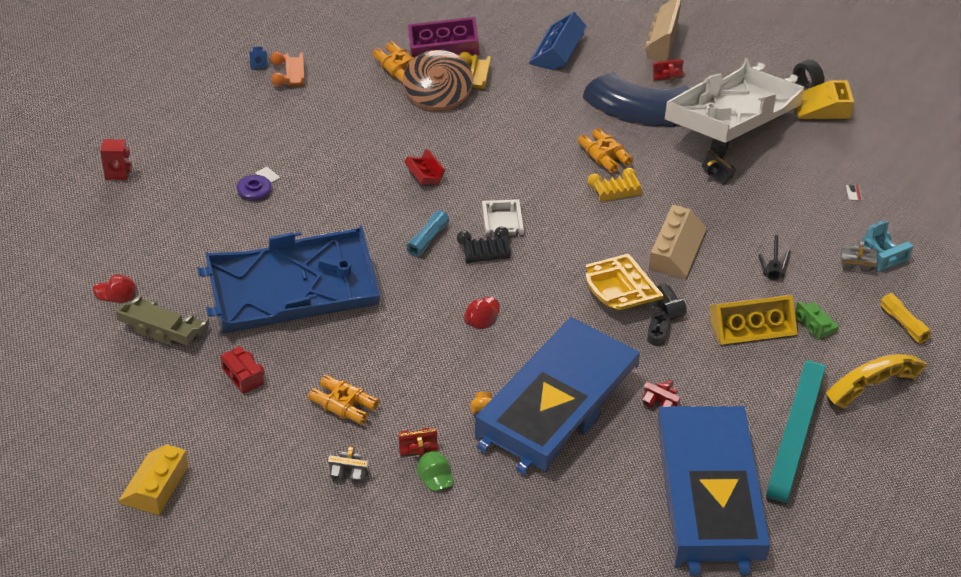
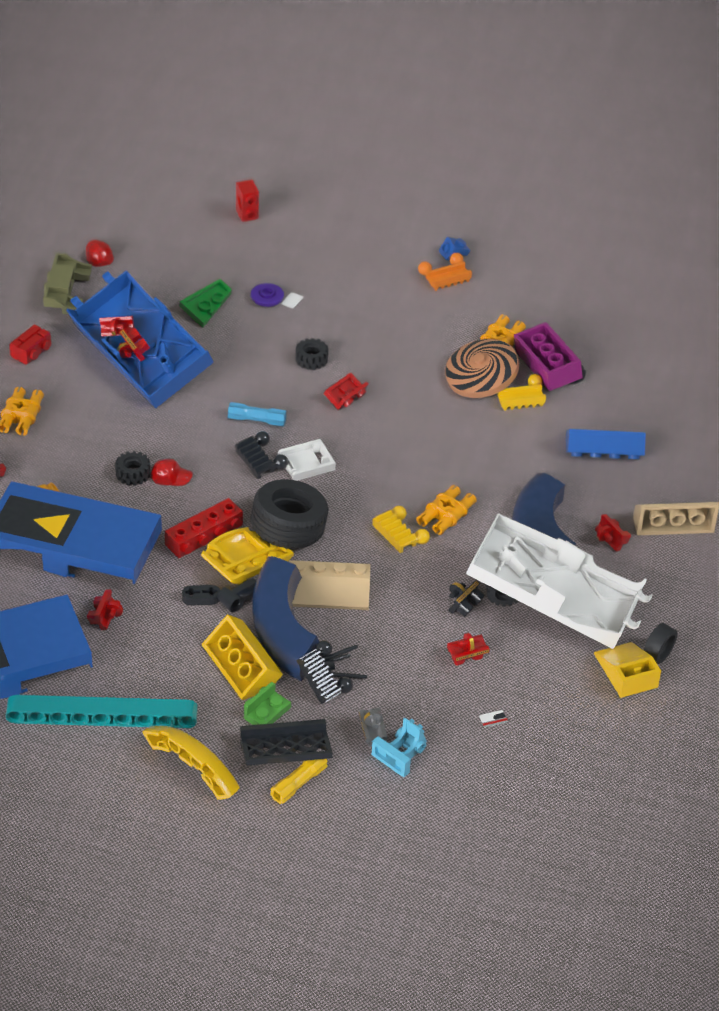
camera: 70 degrees right, 0 degrees up
none -> red hips [99,315,134,337]
none -> black tyre [115,451,151,486]
none -> red hips [117,328,150,362]
none -> red brick [165,498,243,558]
none -> green wing [179,279,232,328]
none -> black fence [240,719,333,766]
none -> black tyre [250,479,329,549]
none -> dark blue brick [252,556,319,682]
none -> black tyre [295,338,328,370]
none -> black gear [296,640,353,704]
none -> red hips [447,632,490,665]

